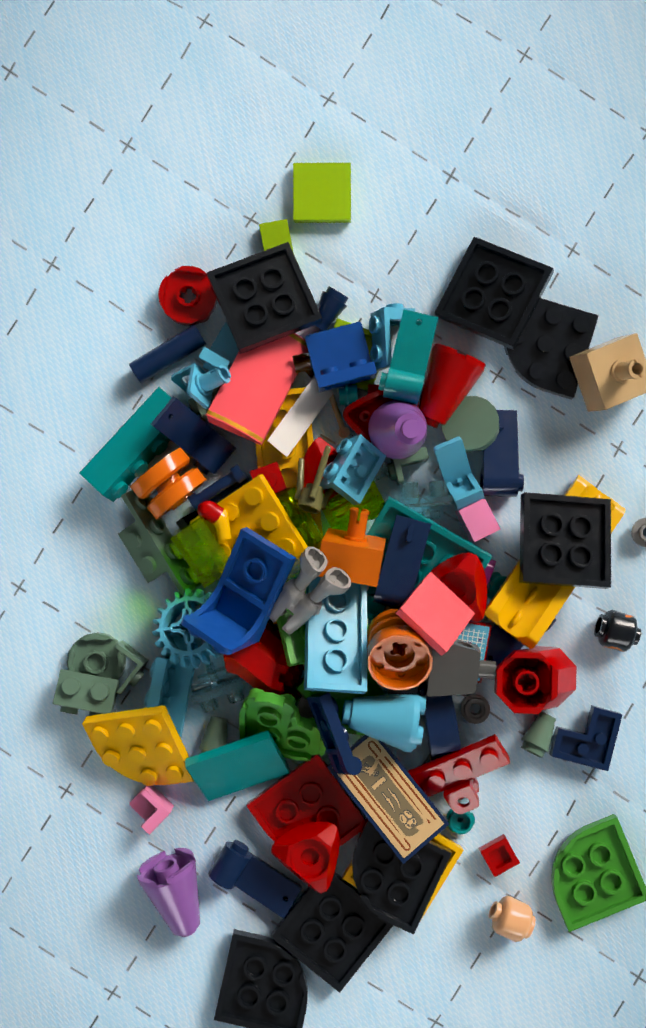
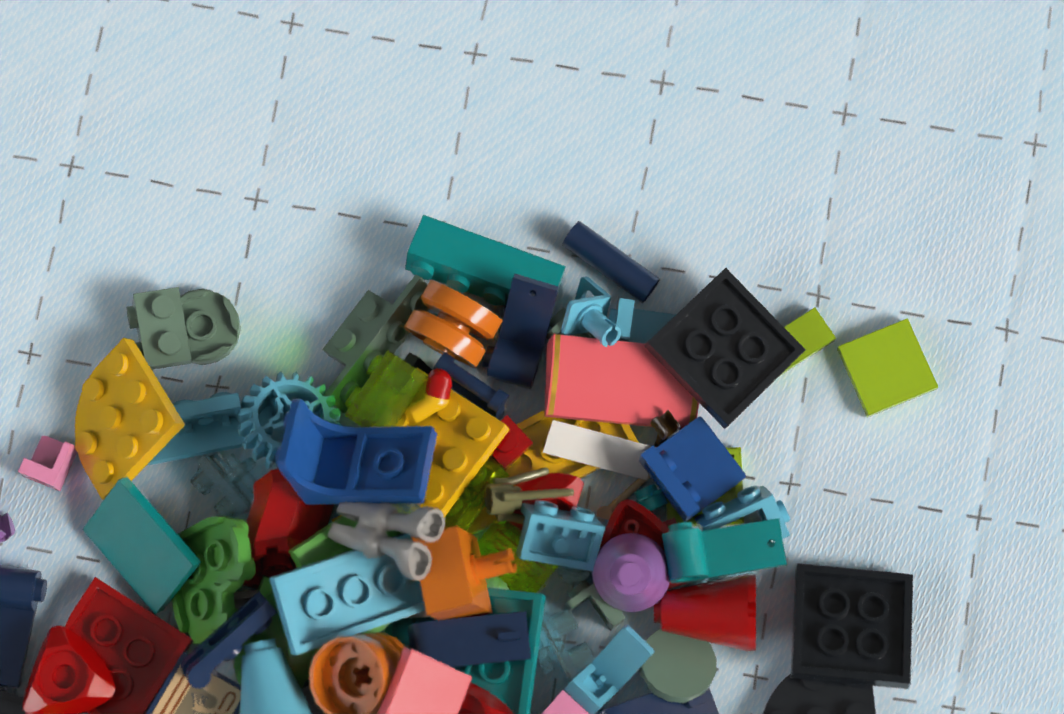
camera: 65 degrees right, 10 degrees down
sand green bracket [115,640,149,695] -> none
red plate [158,266,217,326] -> none
sand green cone [199,716,228,753] -> none
dark blue cone [315,286,348,331] -> none

